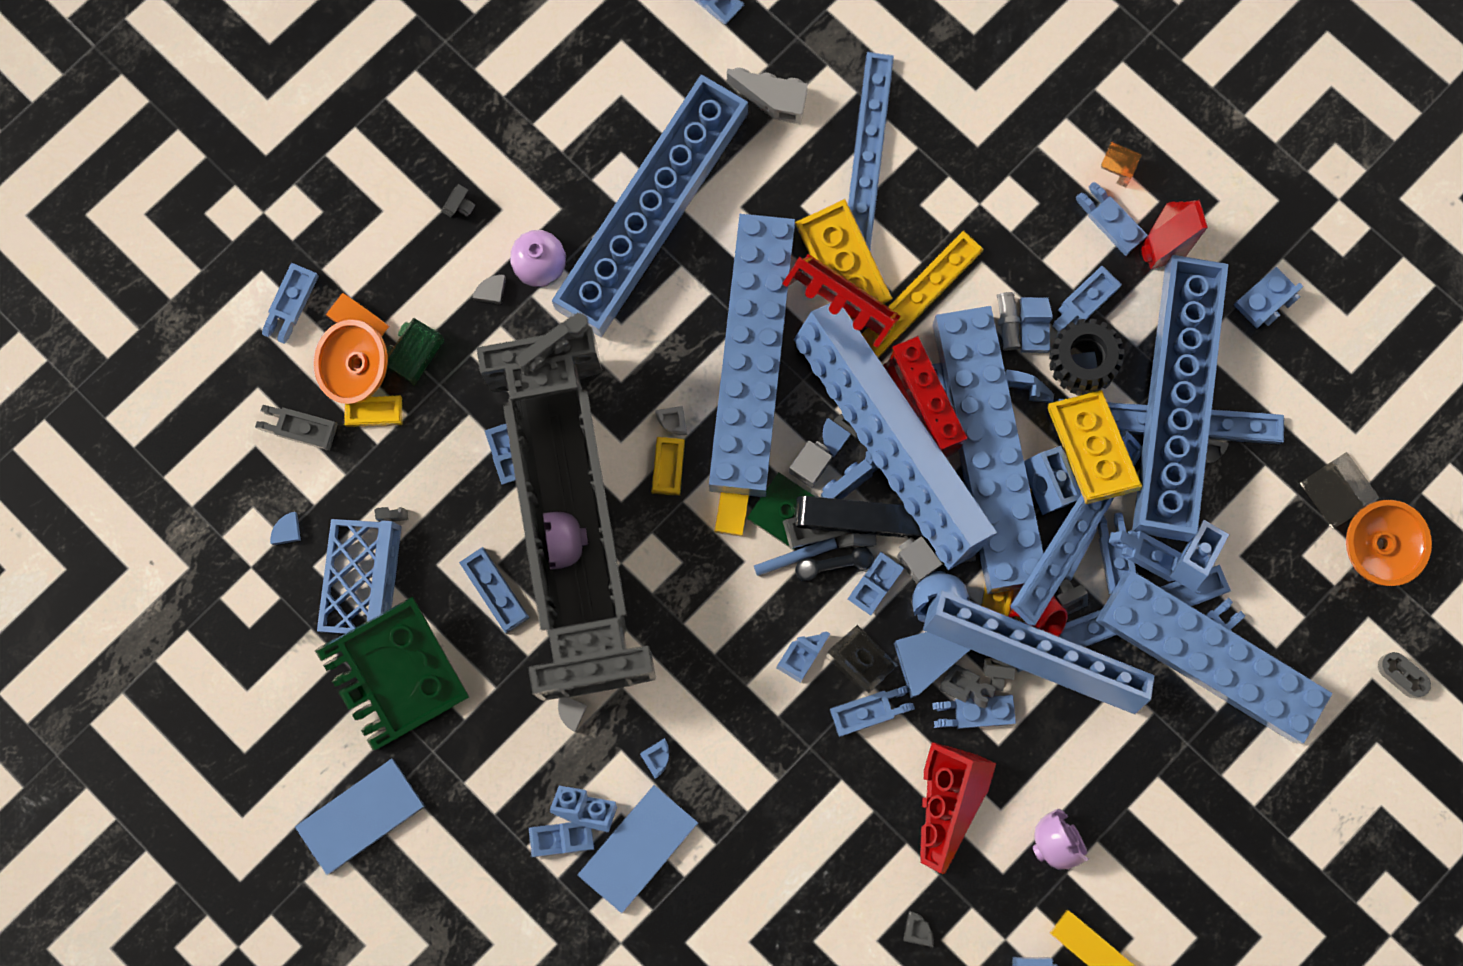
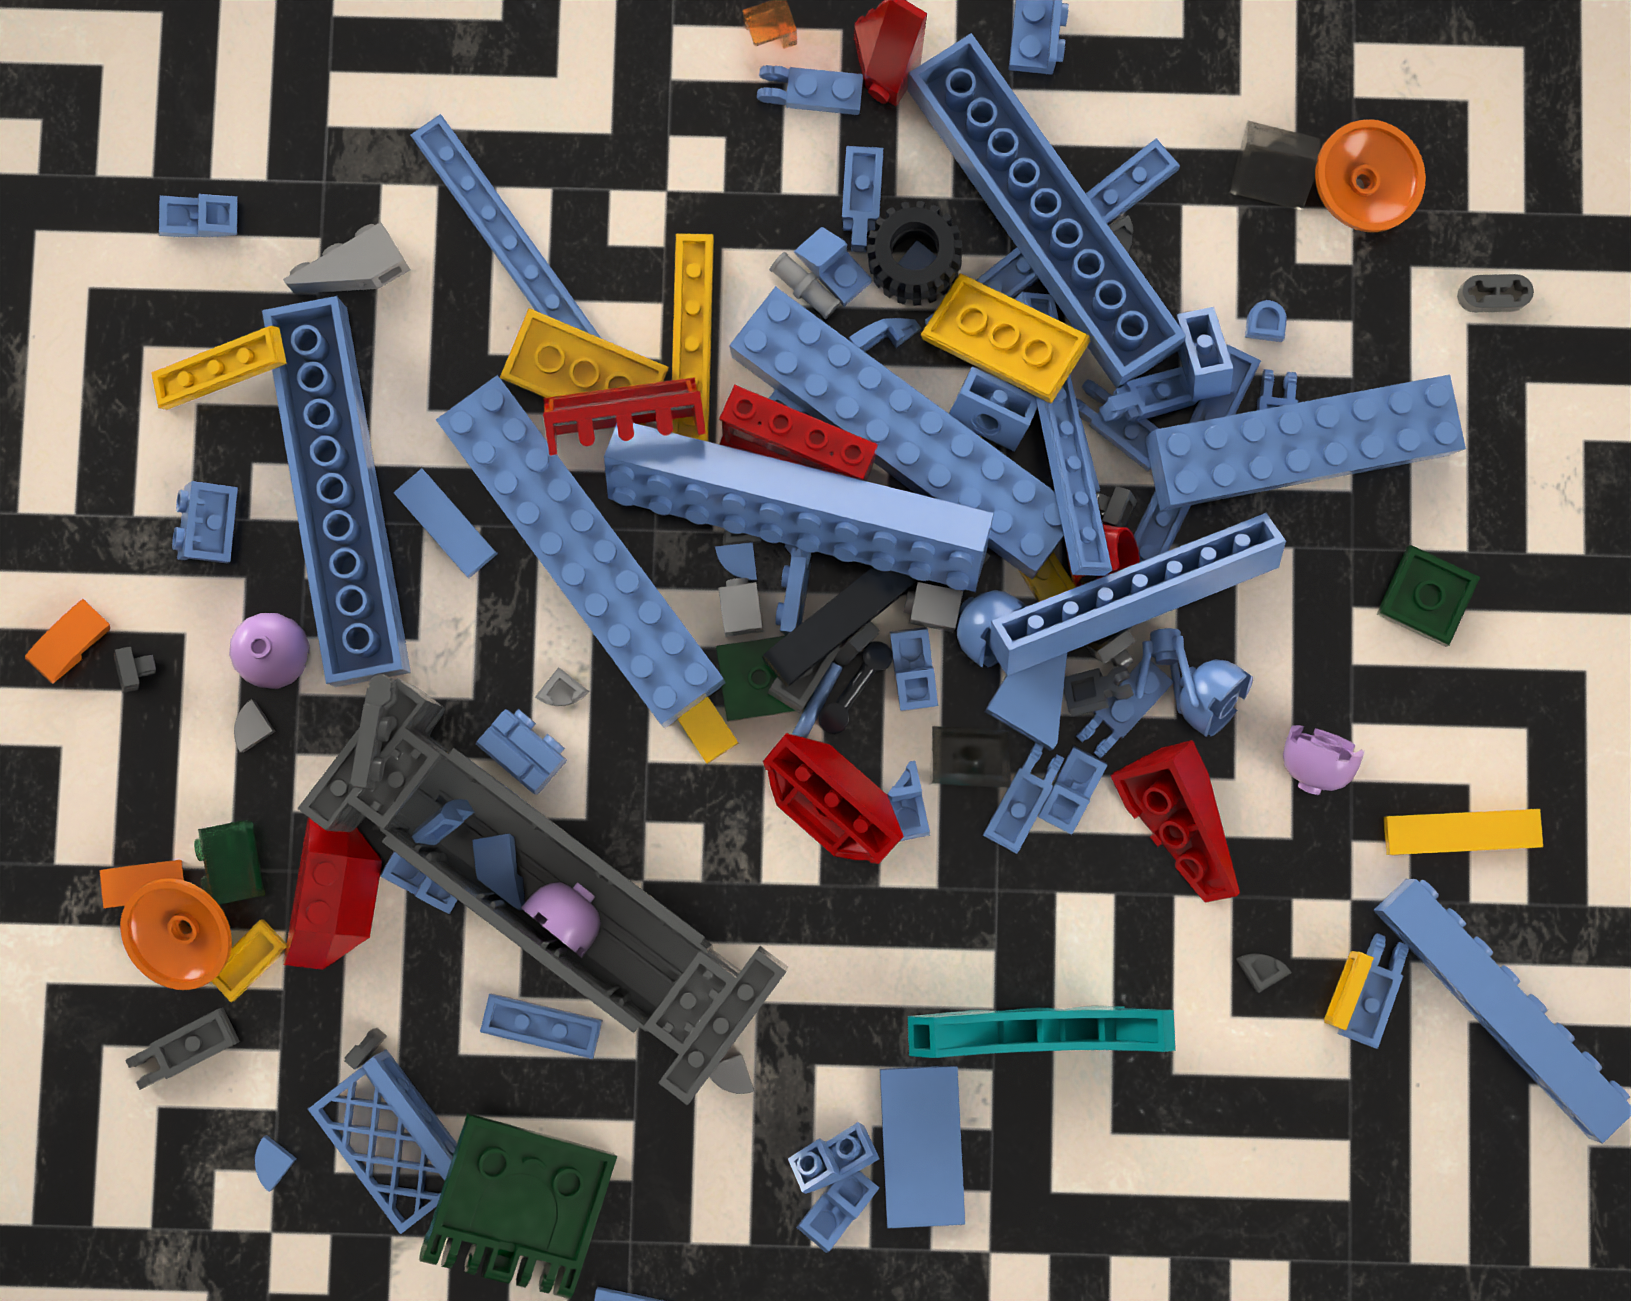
camera: 45 degrees left, 5 degrees up
medium blue hinge [262,263,319,344] -> none
medium blue tile [640,738,669,779] -> none
yellow tile [651,437,685,496] -> none
none -> orange slope [25,599,110,684]
none -> yellow tile [151,326,287,410]
none -> medium blue bracket [172,481,238,563]
none -> red wedge [283,817,382,970]
none -> medium blue tile [393,468,497,578]
none -> medium blue slope [412,799,474,845]
none -> medium blue slope [472,834,525,910]
none -> medium blue brick [476,709,567,795]
none -> red wedge [763,733,904,864]
none -> teal arch [908,1005,1176,1058]
none -> medium blue slope [1038,745,1108,834]
none -> medium blue plant [1135,628,1199,714]
none -> medium blue cylinder [1179,659,1253,737]
none -> medium blue tile [1245,300,1287,342]
none -> dark green plate [1377,545,1480,647]

